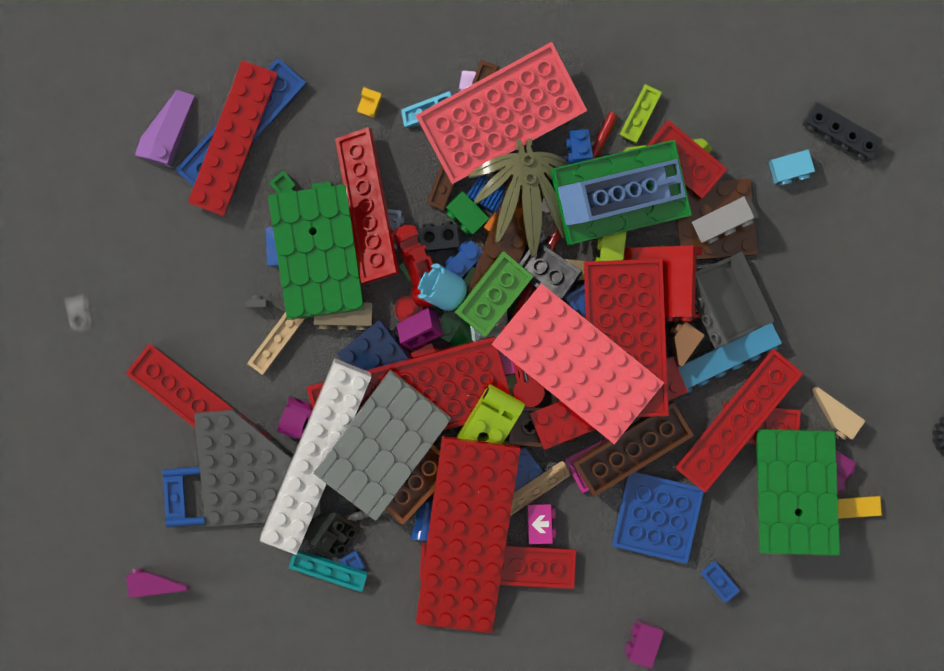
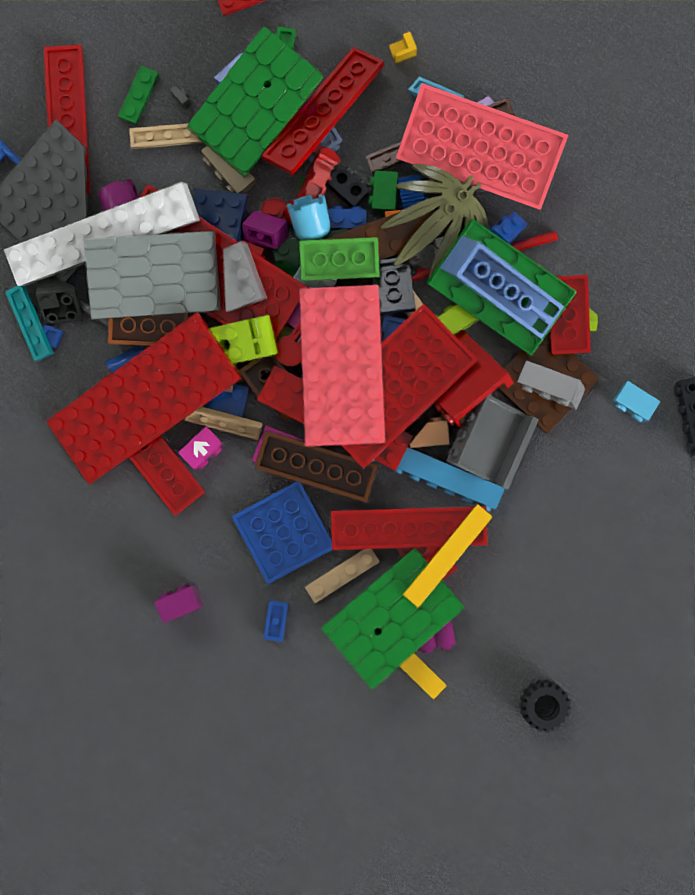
camera: 50 degrees right, 0 degrees up
lime plate [619,84,662,144] -> none
tan slope [812,387,865,441] -> none
none -> green plate [118,65,159,126]
none -> light grey wedge [223,242,267,312]
none -> tan plate [305,549,380,603]
none -> yellow tile [403,504,492,607]

